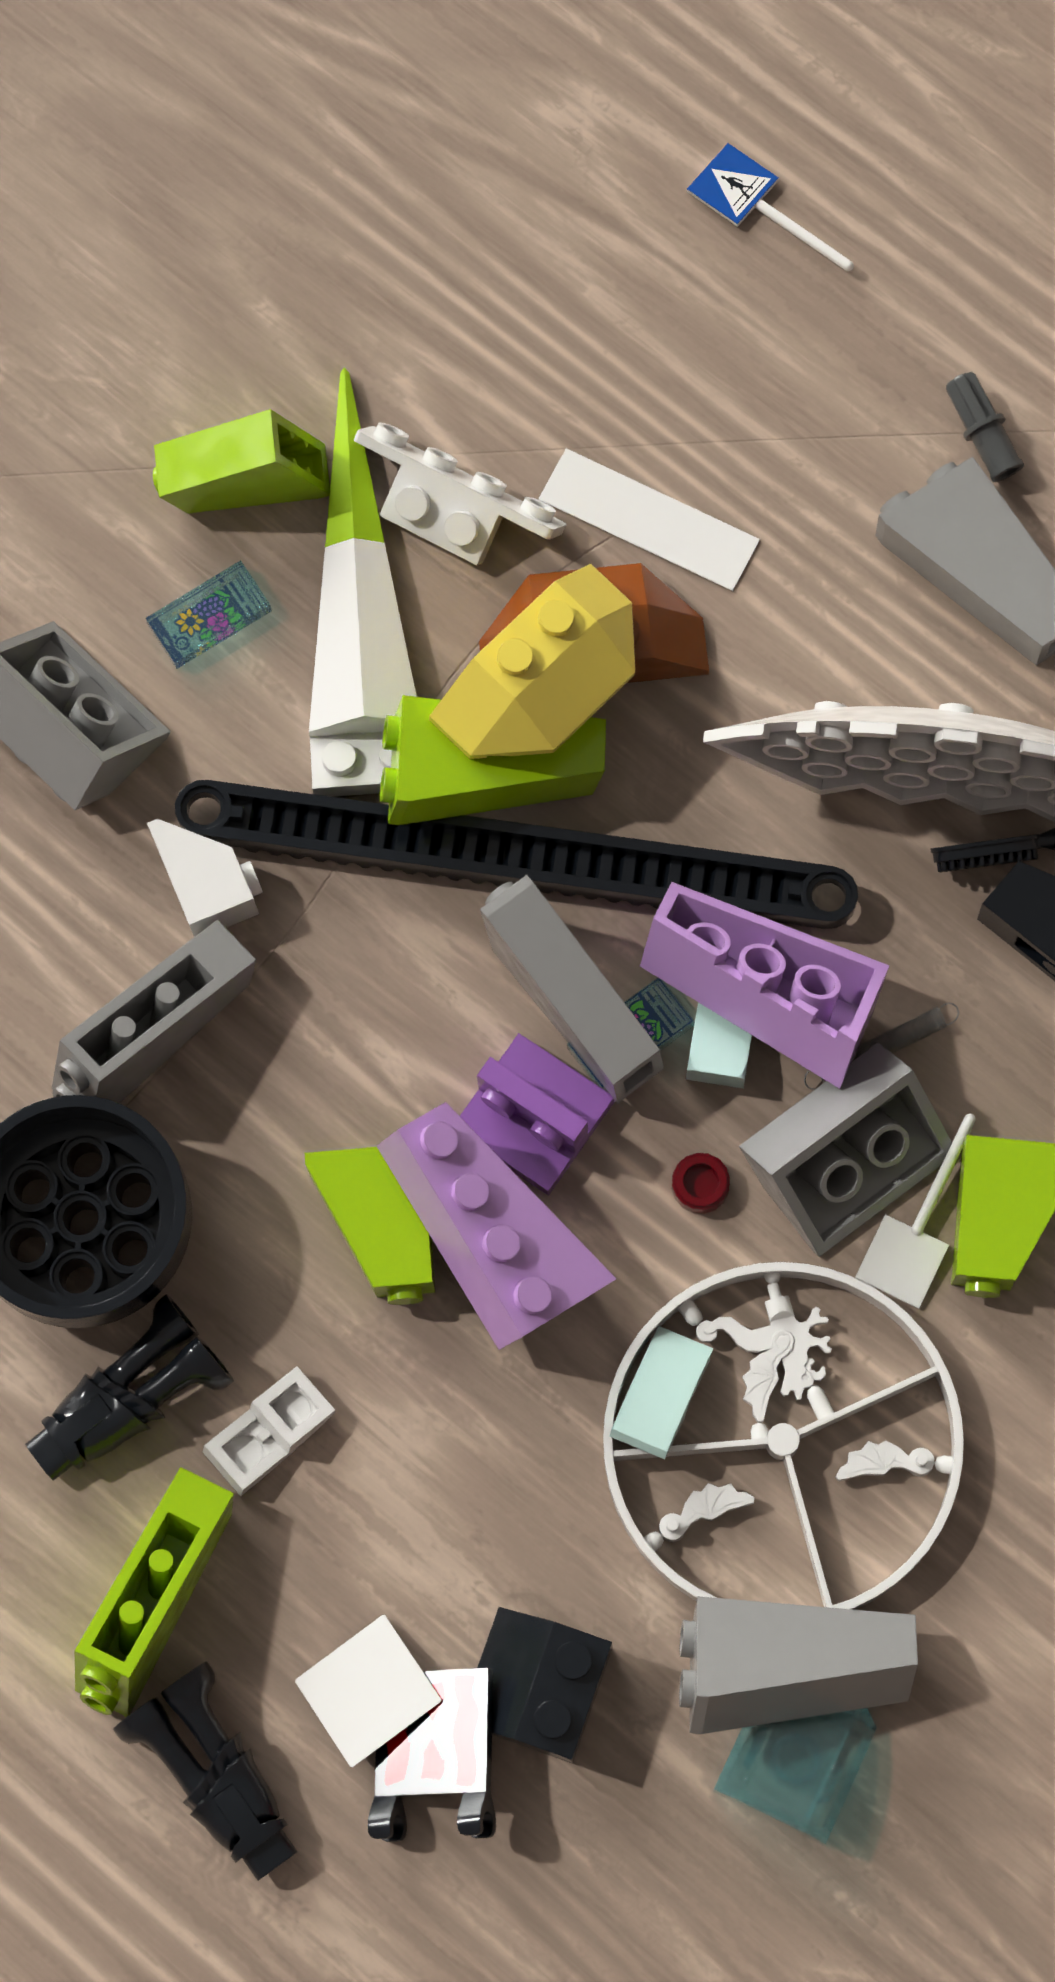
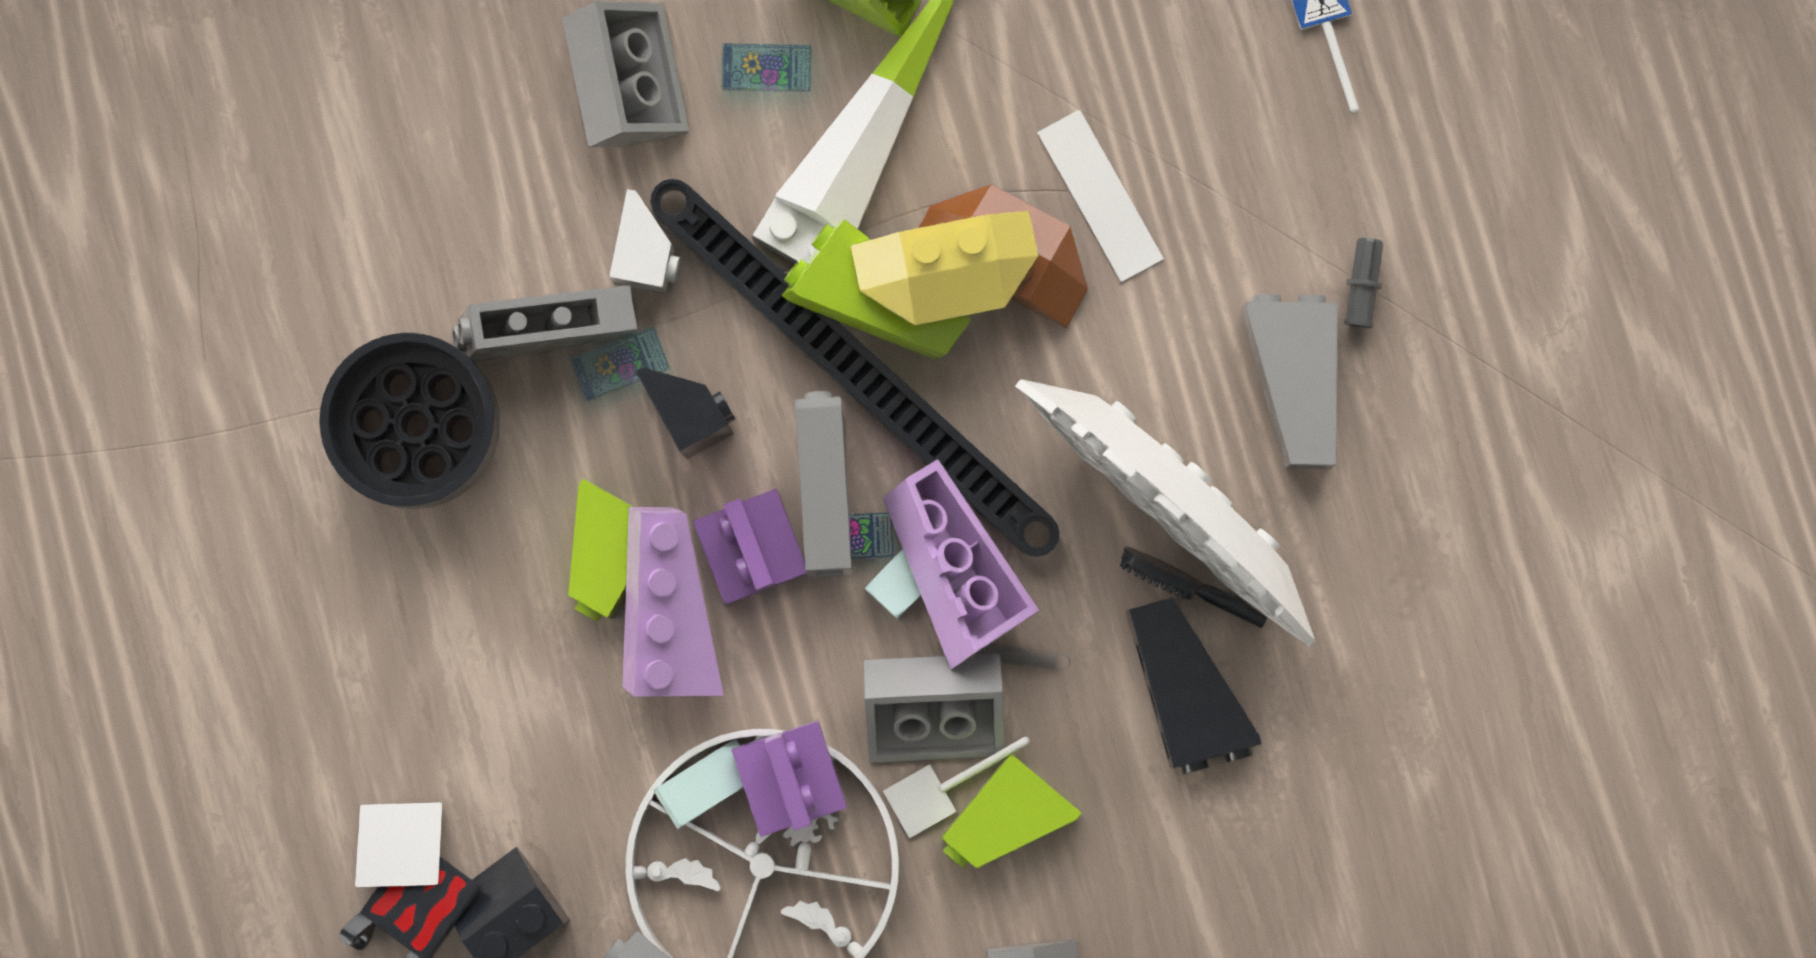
camera: 30 degrees right, 10 degrees up
black piece [25,1294,234,1481] -> none
lime slope [74,1467,234,1717] -> none
black piece [113,1661,297,1881] -> none
white slope [203,1366,335,1496] -> none
white bracket [354,423,566,566] -> none
dark red tile [672,1153,730,1214] -> none
none -> clear light blue tile [570,326,671,401]
none -> black slope [635,367,736,459]
none -> medium lavender bracket [731,720,847,837]

